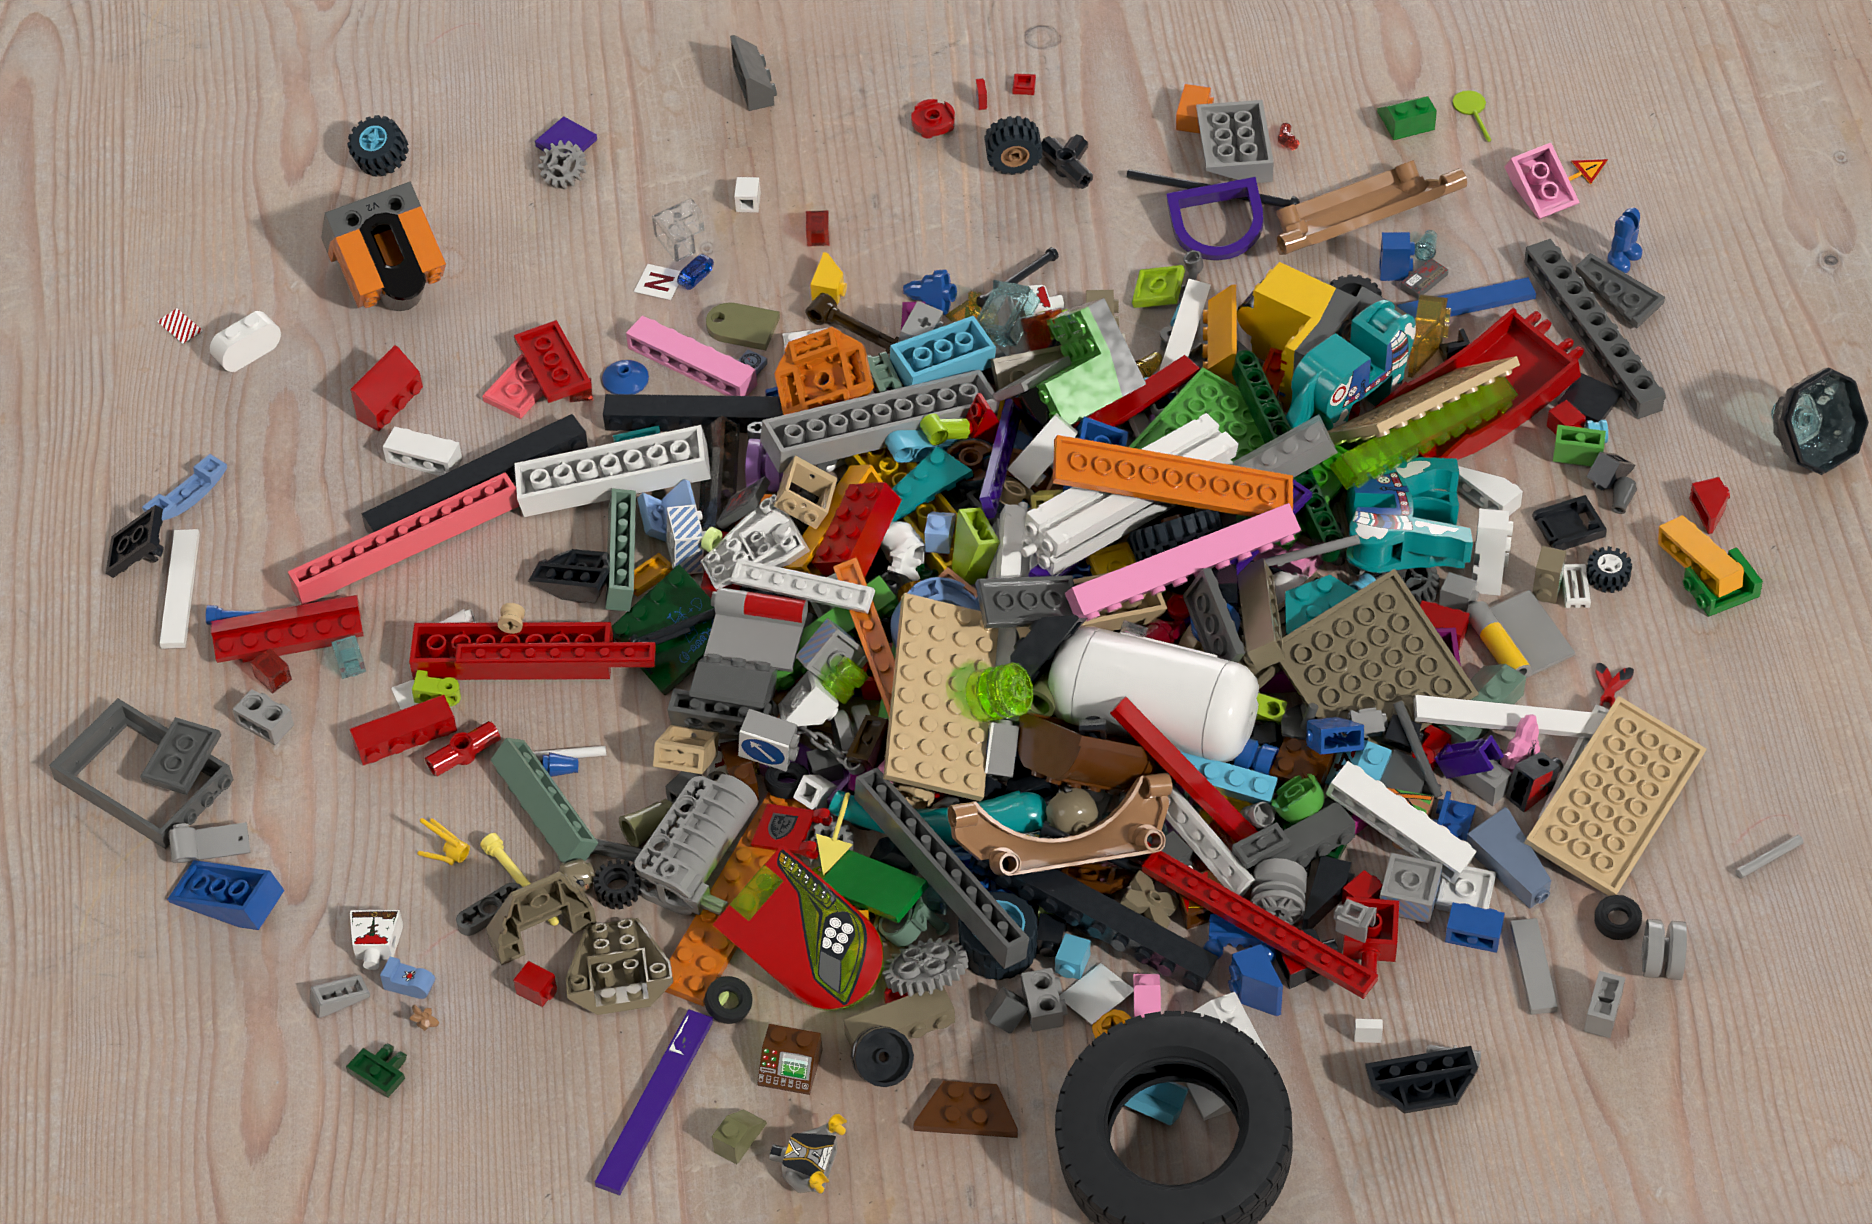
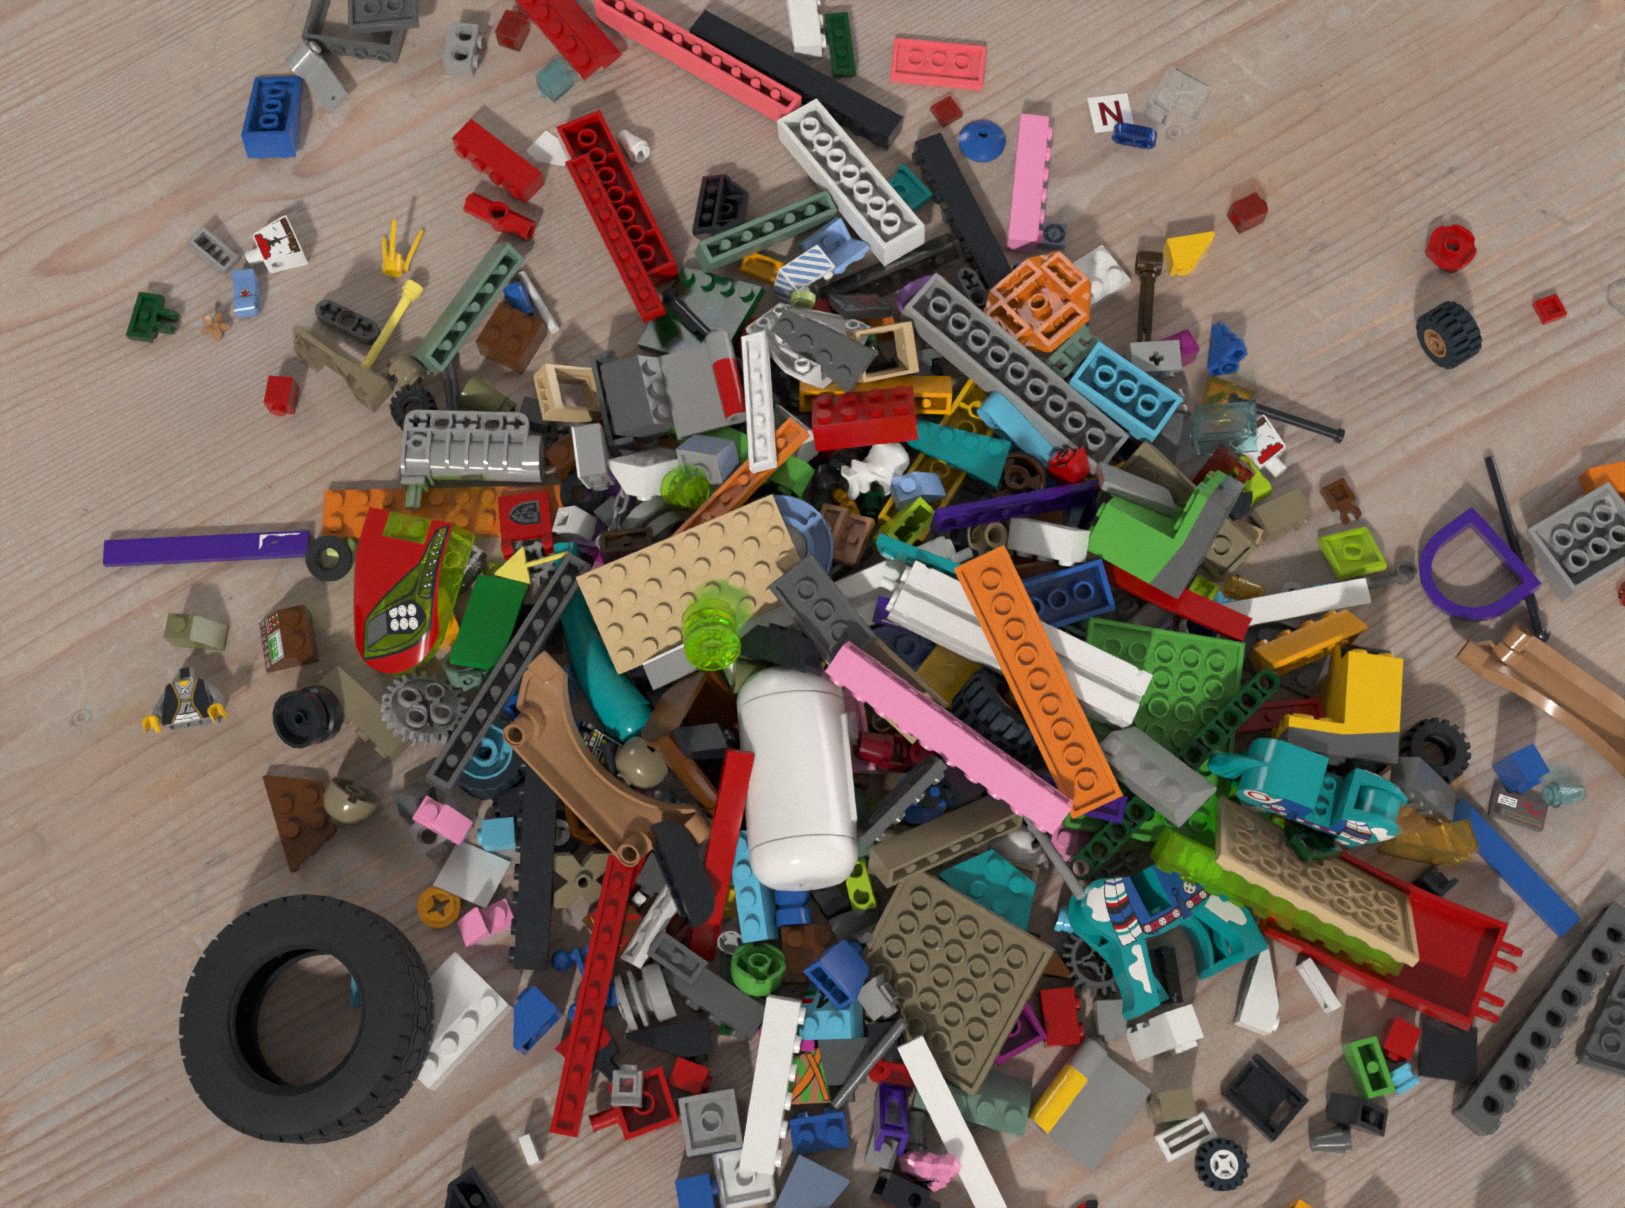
camera: 60 degrees right, 20 degrees up
lime leg [412,670,461,707] -> none
tan wheel [498,603,525,634] -> none
red plate [514,320,592,403] -> none
dark tan wedge [565,918,673,1015] -> none
olive tile [706,303,780,351] -> none
dark grey slope [730,35,777,111] -> none
white brick [735,177,761,213] -> none
lime piece [920,413,970,446] -> none
red tile [976,78,987,110] -> none
black piece [1041,134,1093,189] -> none
none -> dark tan cylinder [323,777,379,827]
none -> bright pink slope [412,795,474,846]
none -> reddish brown brick [475,302,547,375]
none -> black brick [650,821,715,928]
none -> dark grey wing [771,309,878,393]
none -> dark green plate [825,12,856,78]
none -> teal wing [876,533,961,581]
none -> dark green hinge [1283,822,1343,862]
none -> white tile [1296,958,1341,1013]
none -> reddish brown plate [1319,478,1362,525]

